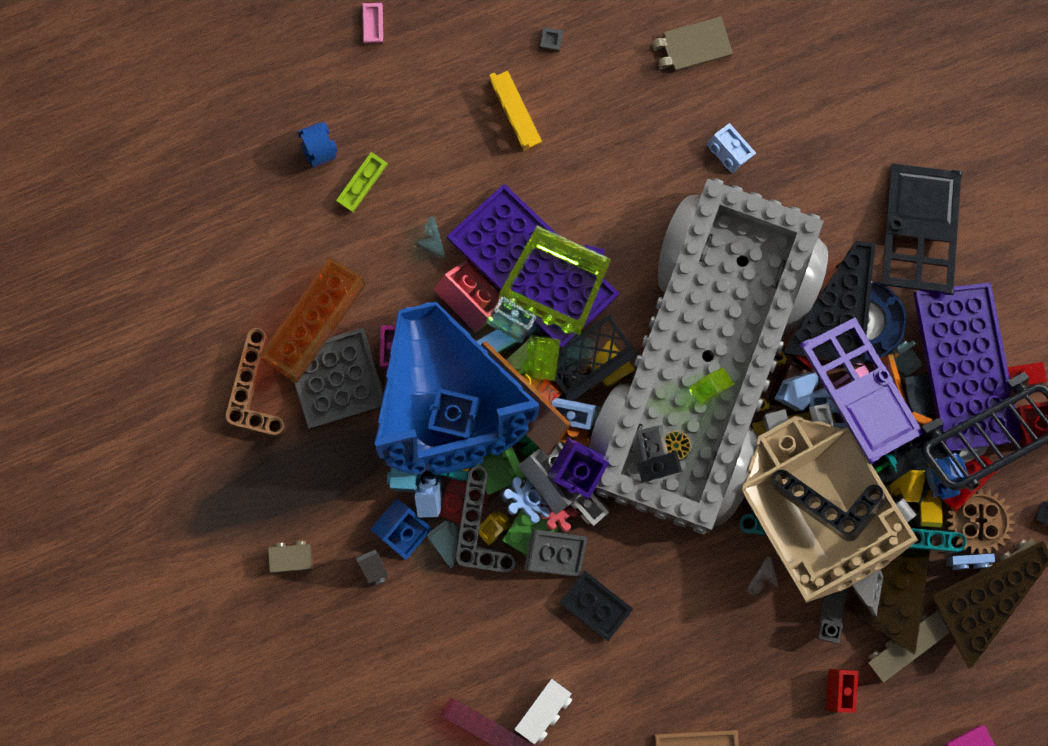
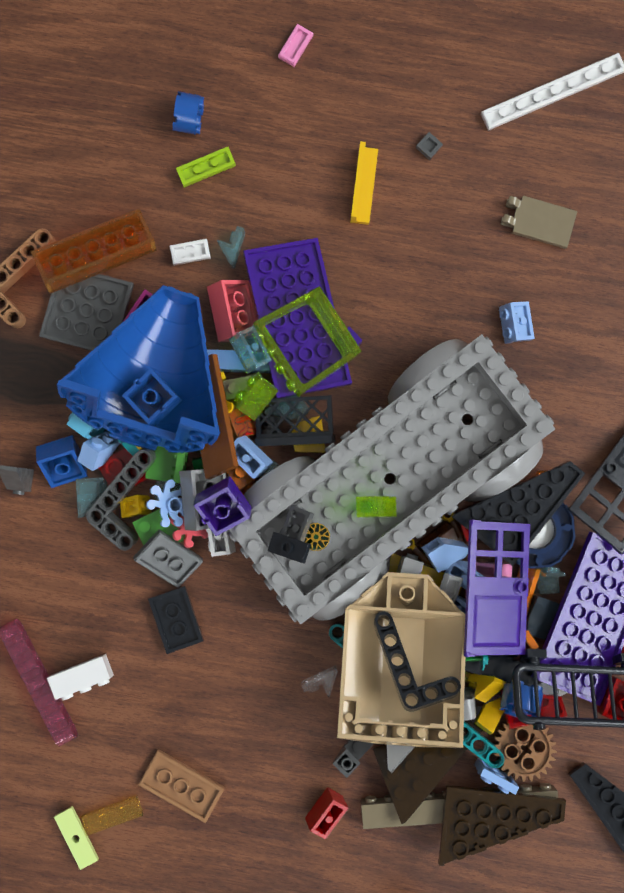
camera: 35 degrees right, 5 degrees up
none -> white plate [170,239,211,266]

